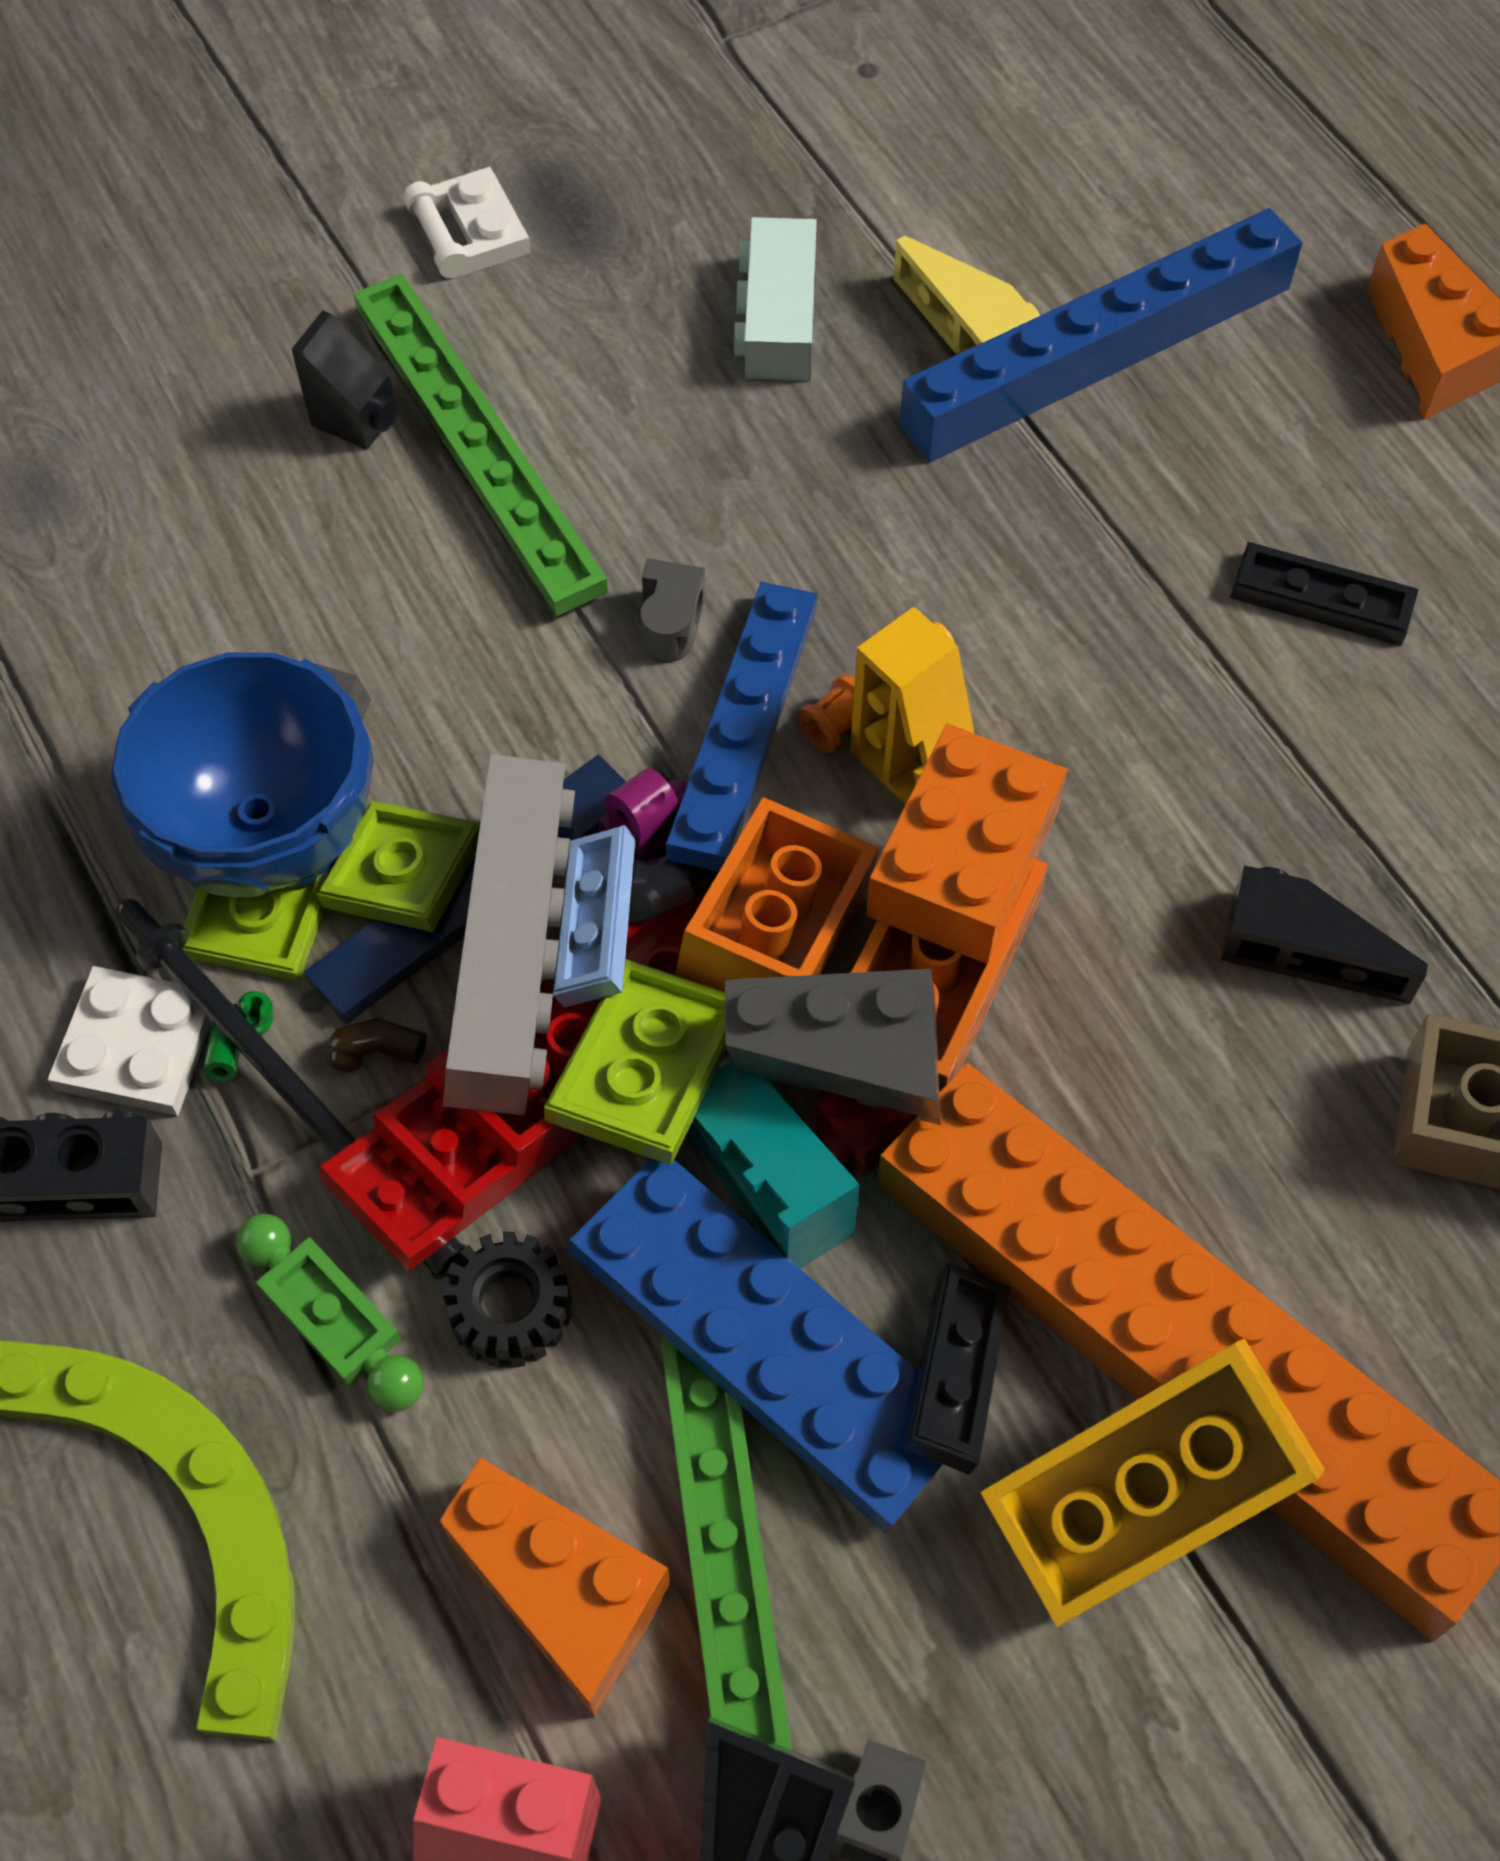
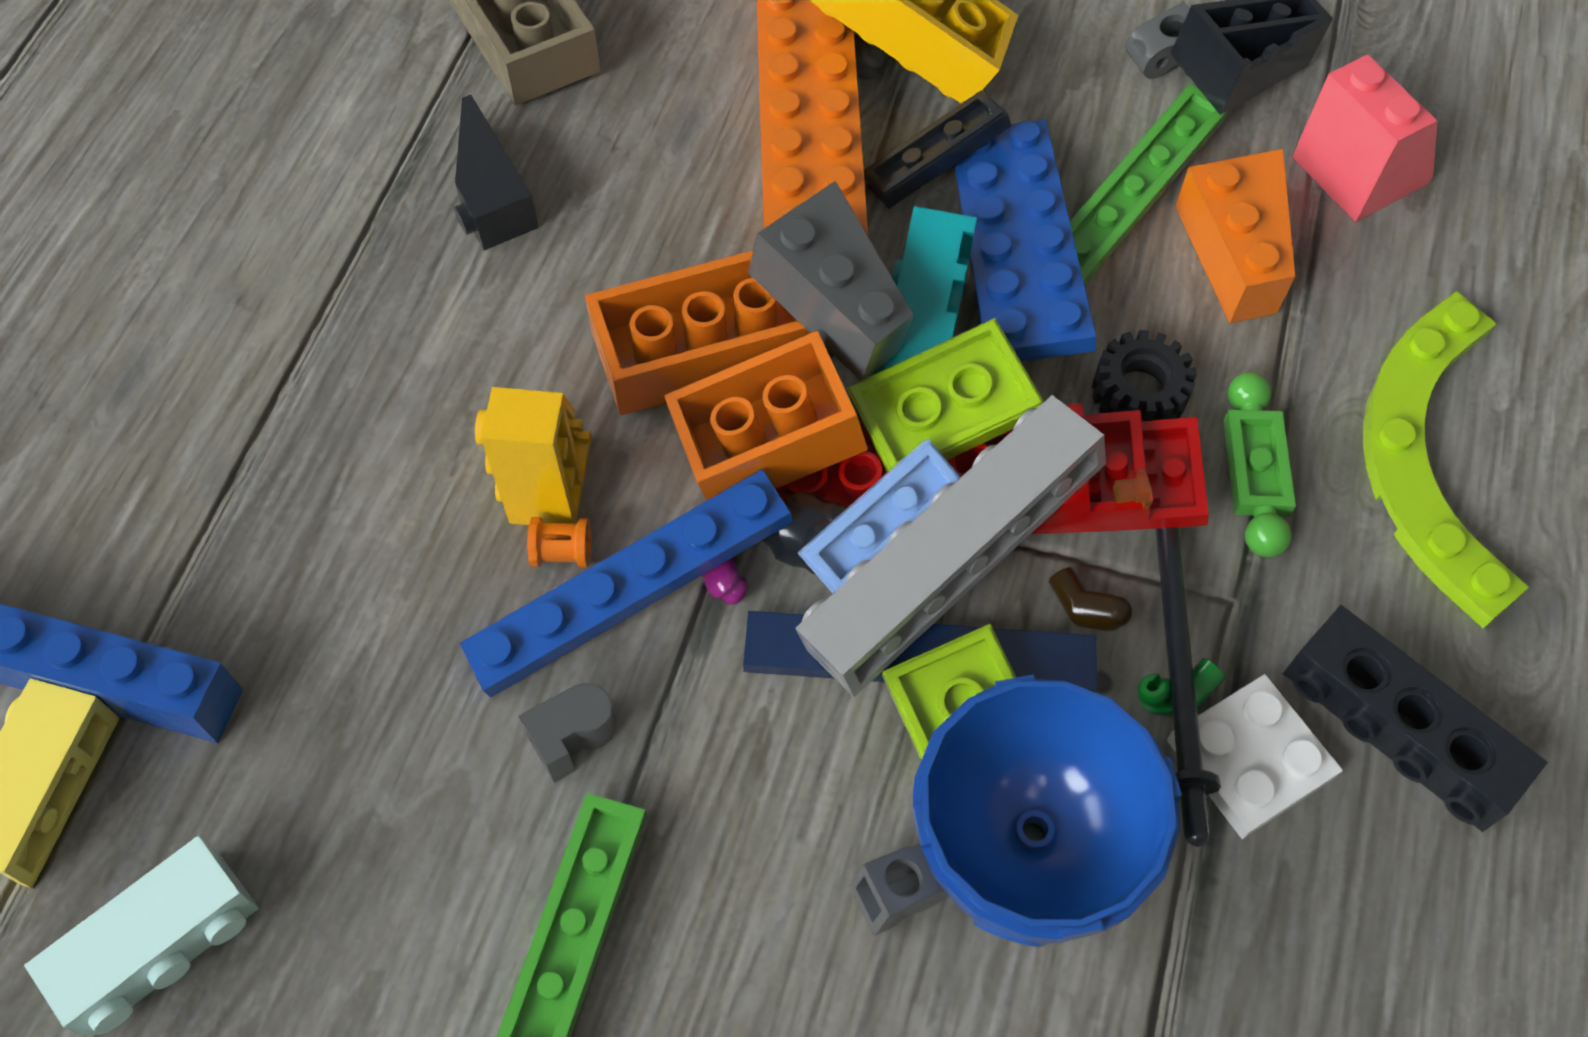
camera: 135 degrees left, 0 degrees up
magenta leg [598,768,679,860] -> none
orange brick [866,723,1068,964] -> none
black tile [1230,542,1419,646] -> none
none -> clear orange piece [1113,469,1153,508]

